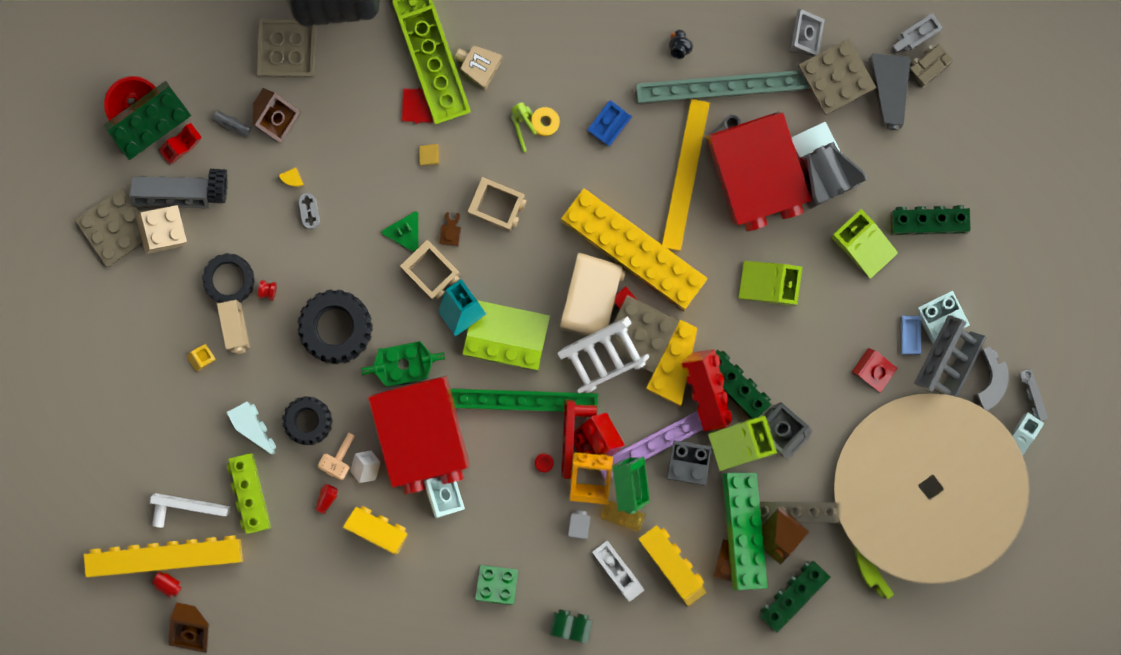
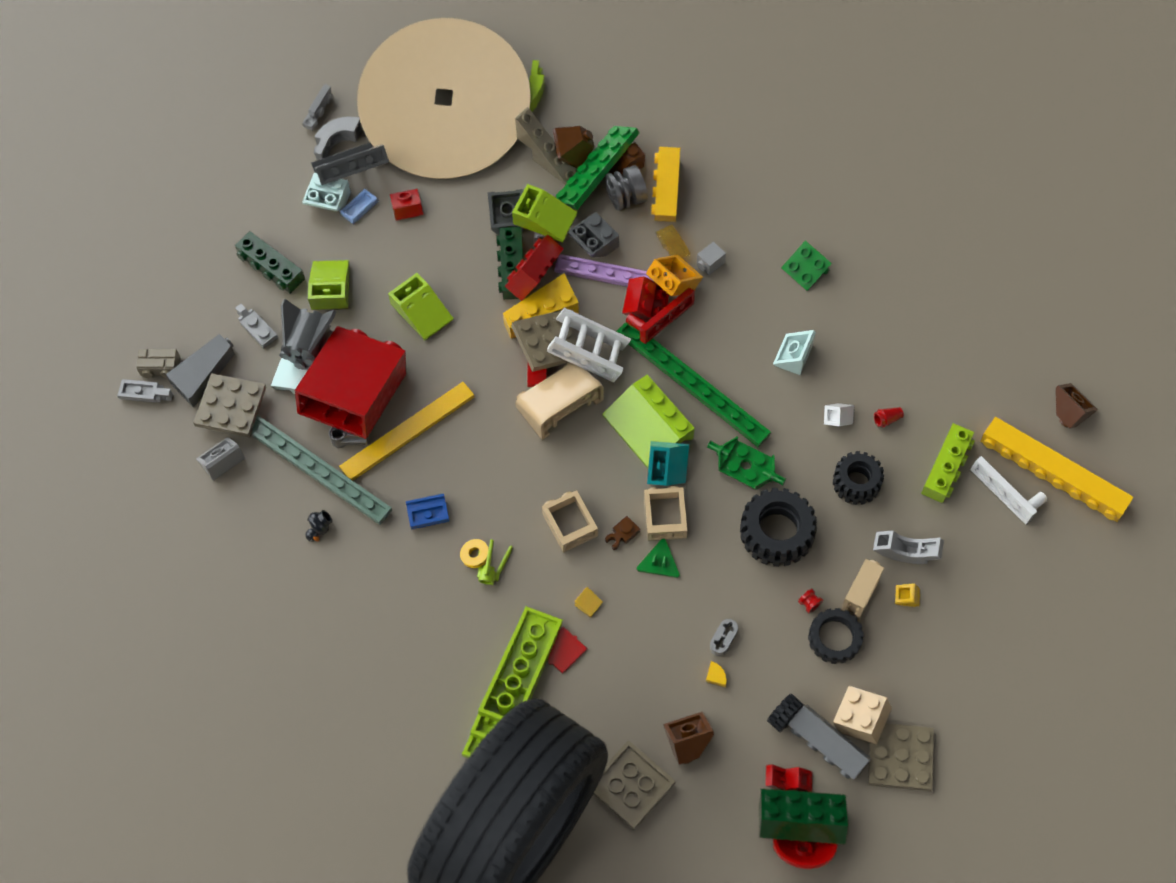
camera: 140 degrees left, 20 degrees down
red brick [152,571,182,598] -> none
dark grey pin [212,110,252,138] -> none
light aqua slope [227,402,277,455] -> none
light nougat piece [318,432,355,480] -> none
yellow slope [343,506,408,554] -> none
red brick [368,375,470,494] -> none
tan torso [454,46,503,90] -> none
red tile [535,453,554,473] -> none
dark green brick [549,609,593,644] -> none
yellow brick [561,188,708,311] -> none
white slope [592,541,645,602] -> none
green window [612,457,650,514] -> none
dark green brick [759,561,831,633] -> none
light aqua slope [1011,413,1044,455] -> none
none -> light grey hinge [235,304,278,348]
none -> flat silver wheel [605,165,648,211]
none -> light grey arch [873,530,944,564]

